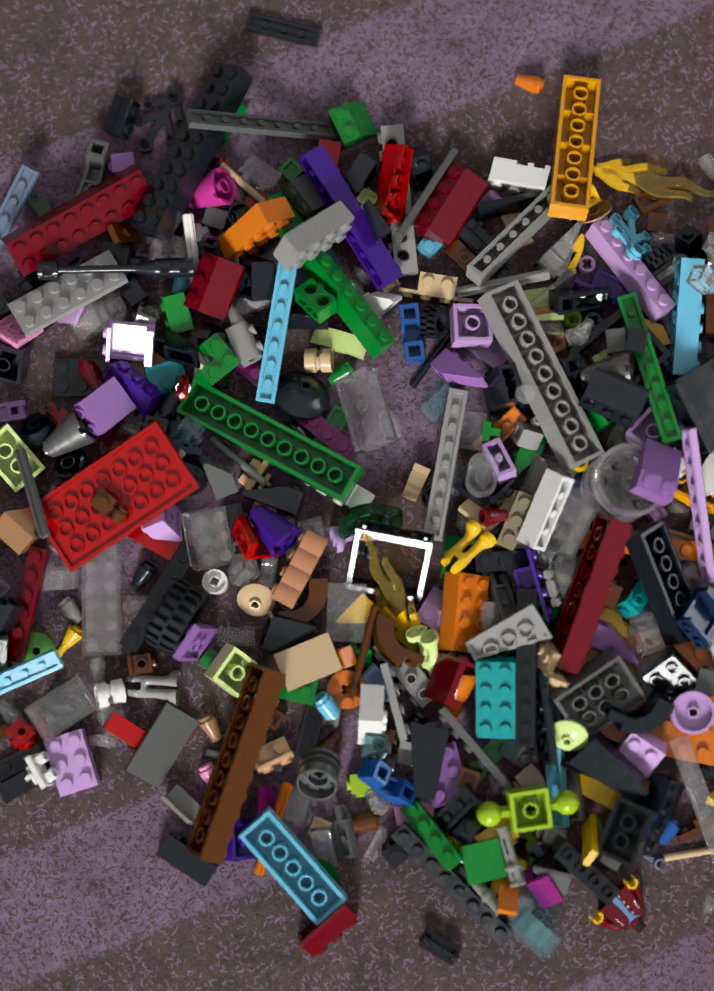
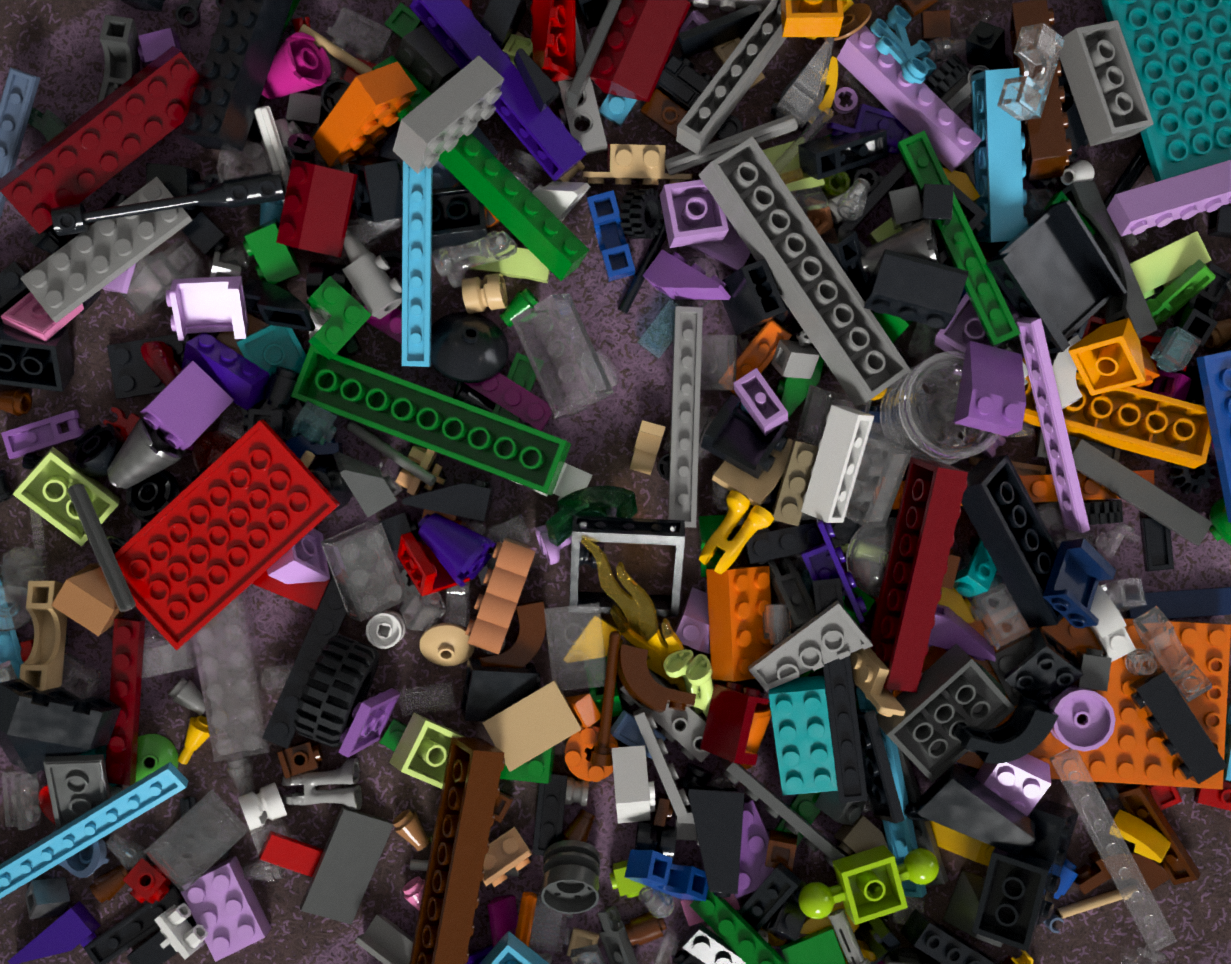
camera: 10 degrees left, 5 degrees up
reddish brown plate [90,488,128,525] -> none
reddish brown plate [107,224,142,244] -> none
black cone [131,560,157,590] -> none
red axle [175,375,191,401] -> none
green brick [294,277,337,324] -> none
medium azure brick [313,691,341,720] -> none
clear light blue brick [361,732,391,759] -> none
clear piece [466,452,499,498] -> none
dark red cone [478,507,509,526] -> none
green tile [482,421,503,441] -> none
clear plate [515,384,535,404] -> none
light grey axle [542,568,562,607] -> none
yellowish green dish [553,719,589,751] -> none
yellow tile [581,813,598,867] -> none
none -> clear piece [433,231,517,288]

